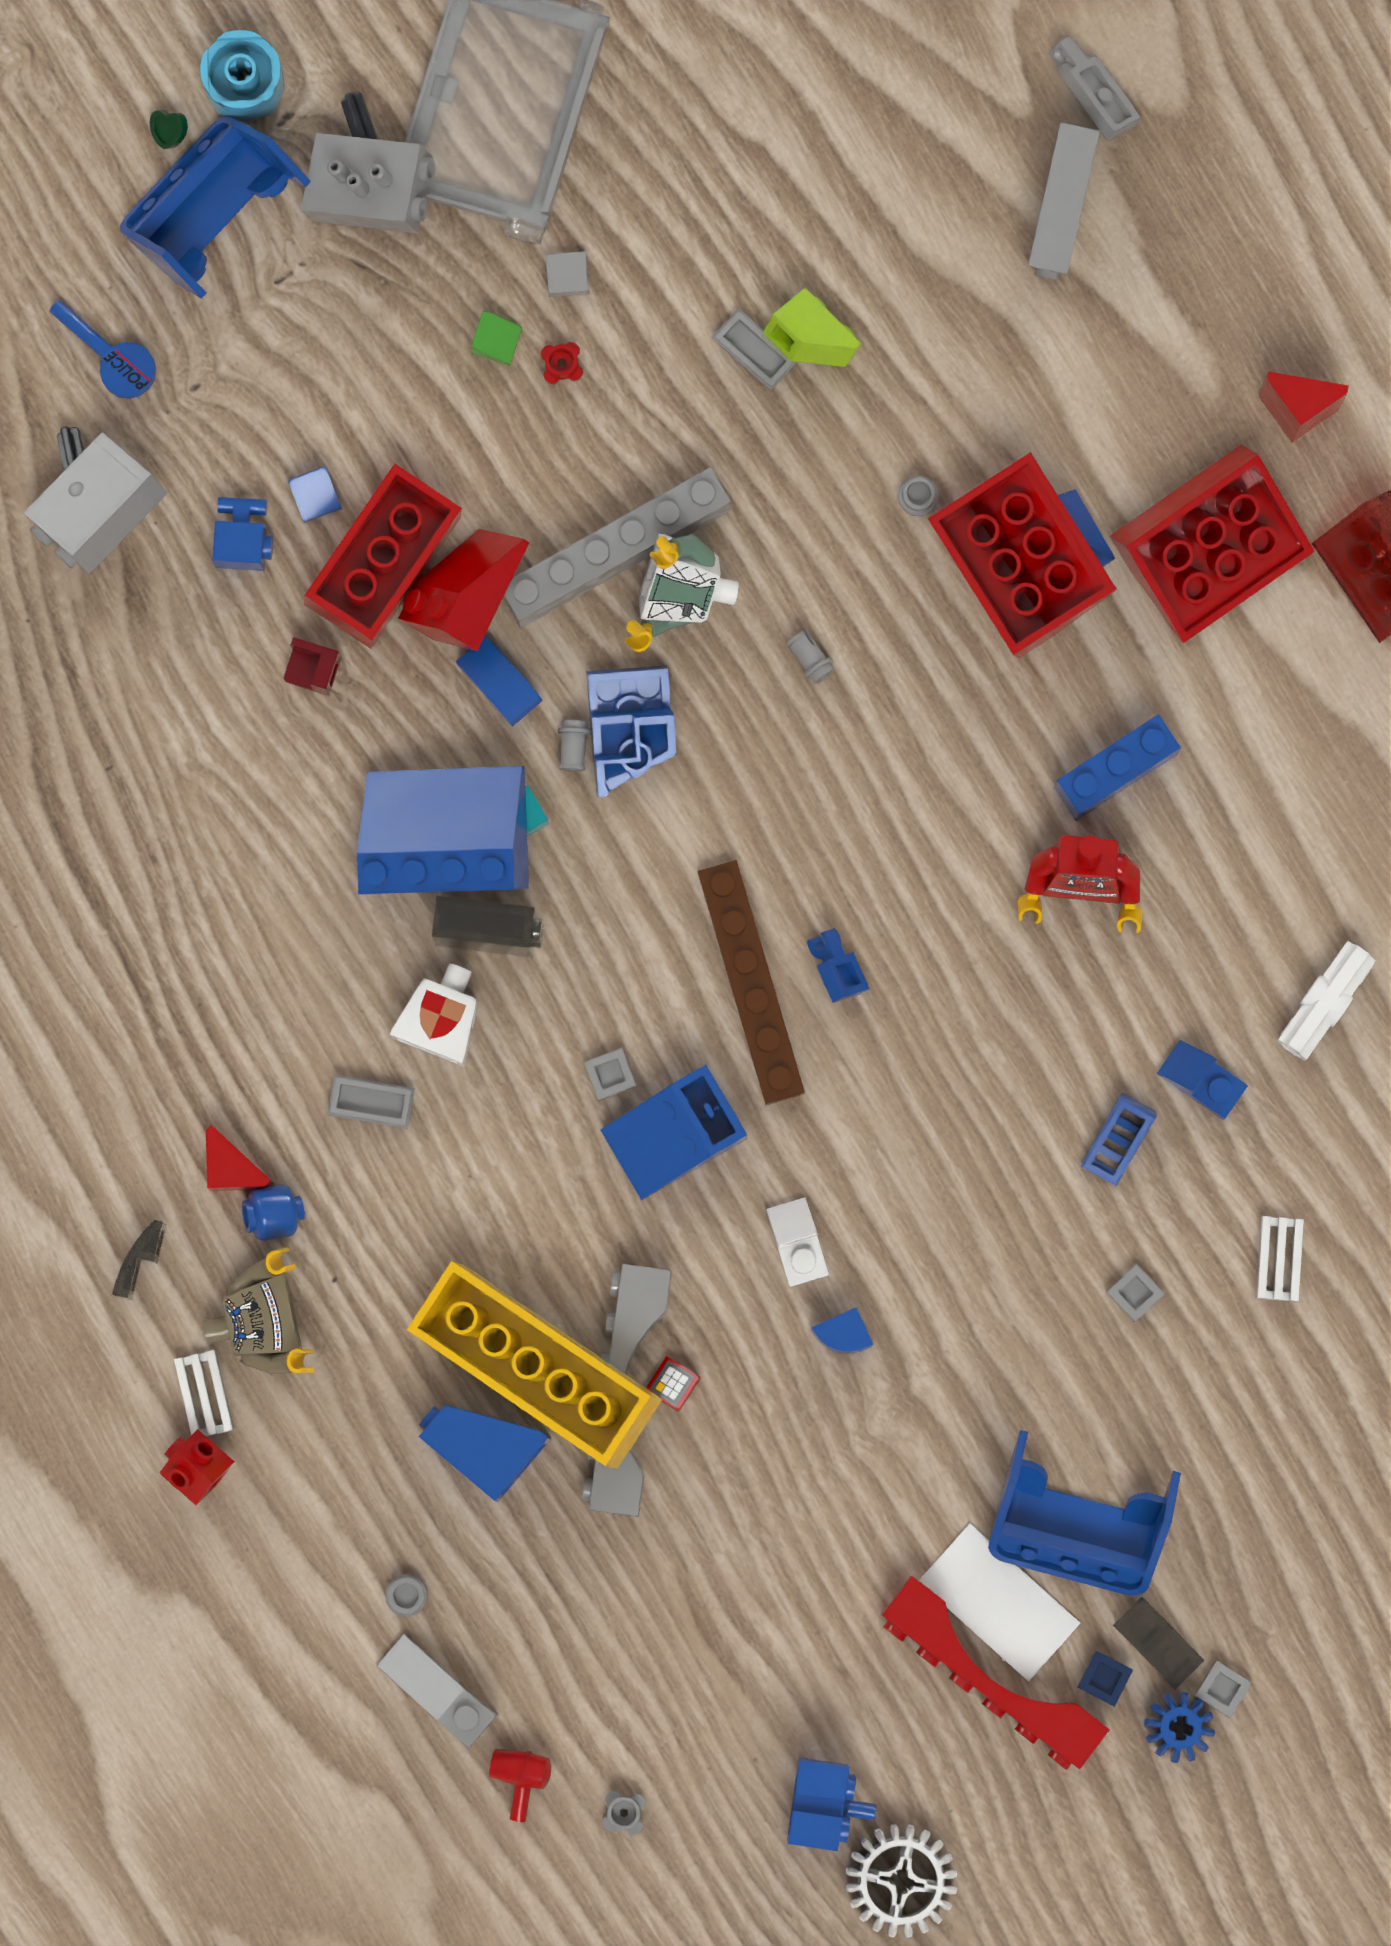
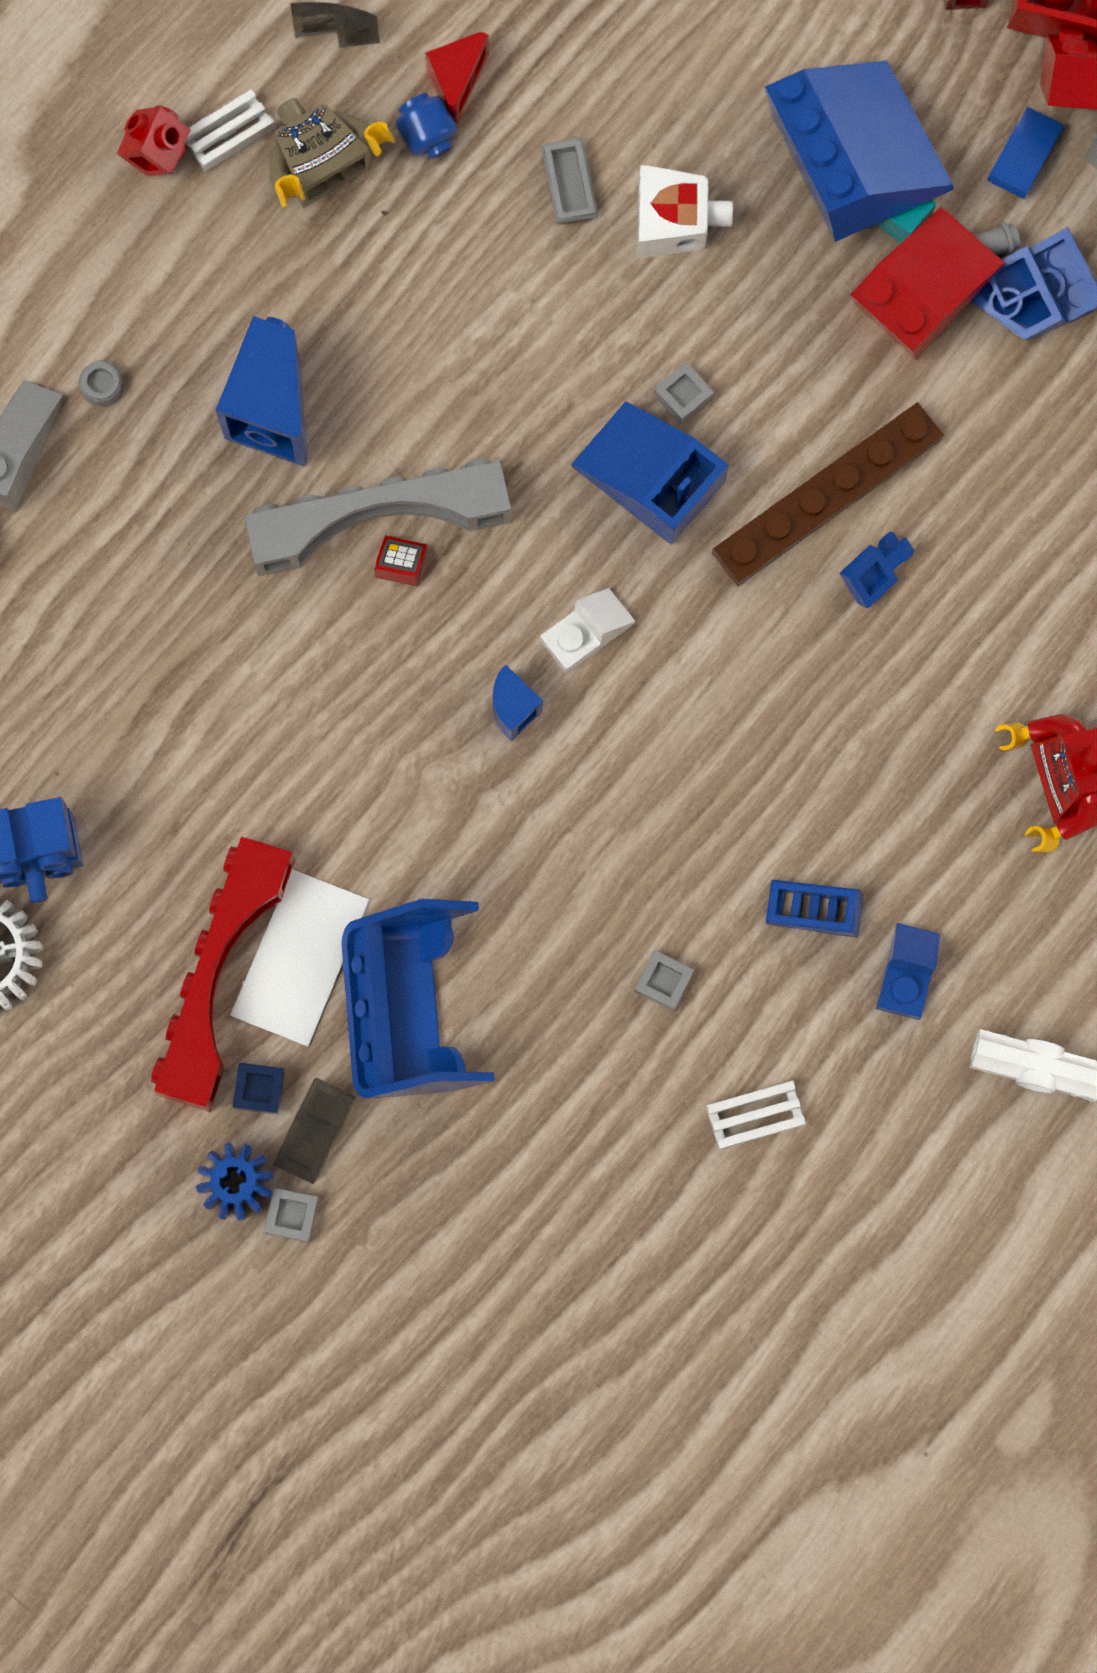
camera: 65 degrees right, 5 degrees down
yellow brick [407,1261,662,1469] -> none
clear smoke brick [432,896,544,958] -> none
none -> red slope [850,206,1004,360]

